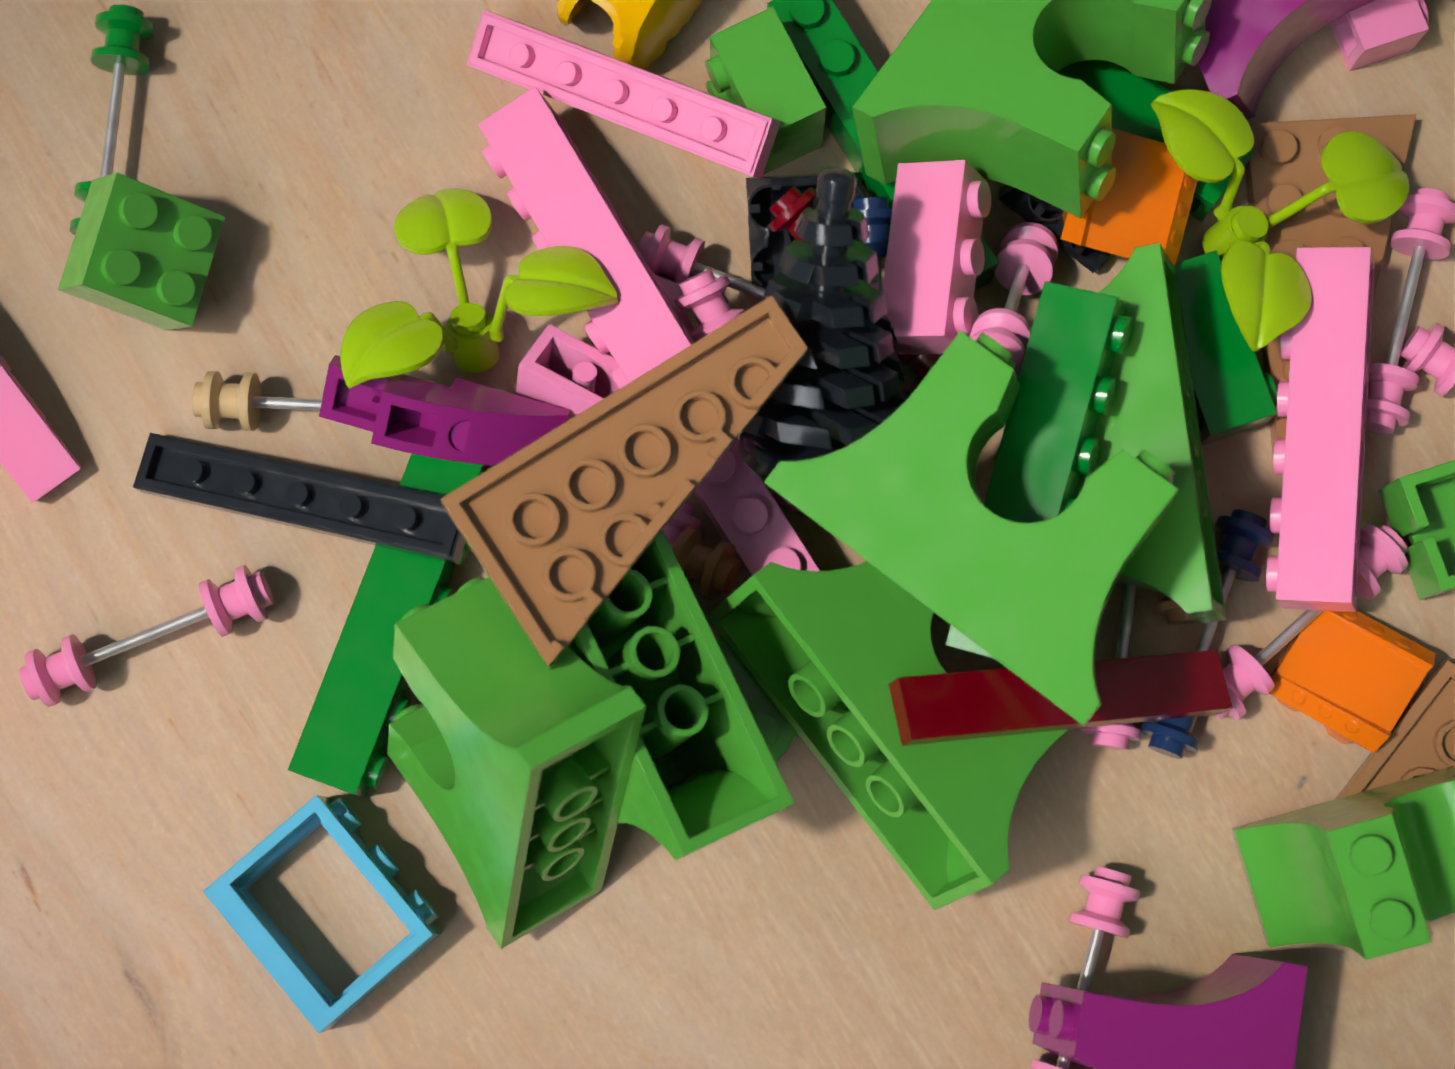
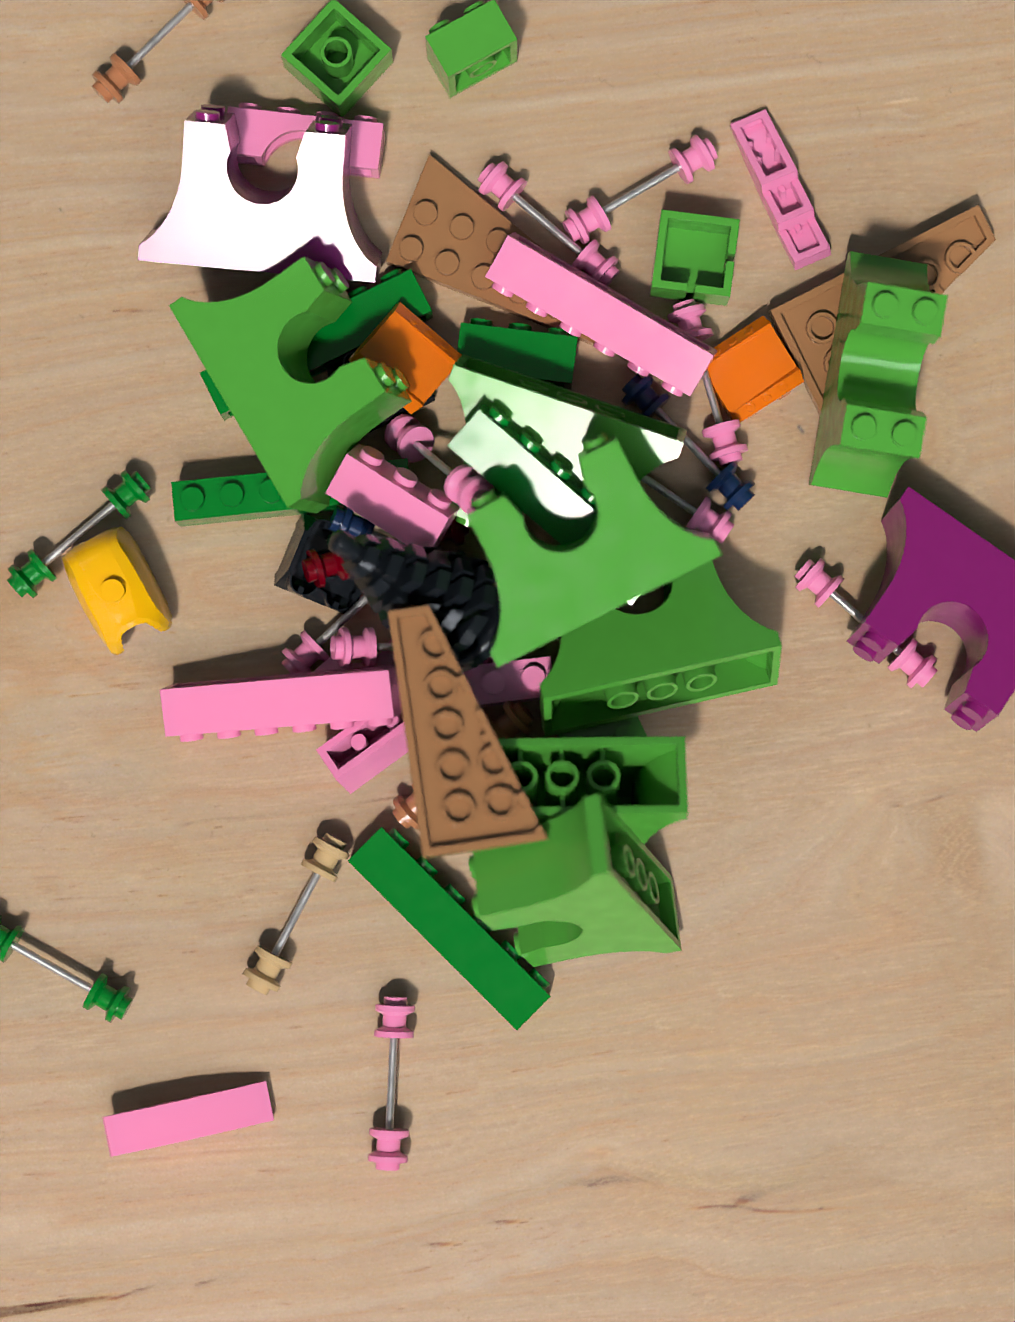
camera: 65 degrees left, 5 degrees up
bright green brick [58,172,225,330] -> none
black tile [133,433,466,564] -> none
medium azure window [203,795,441,1033] -> none
magenta slope [319,355,570,466] -> none
lime plant [340,188,618,389] -> none
bright pink tile [467,10,781,178] -> none
bright green brick [705,7,826,175] -> none
dark red tile [889,650,1233,746] -> none
lime plant [1150,89,1409,352] -> none

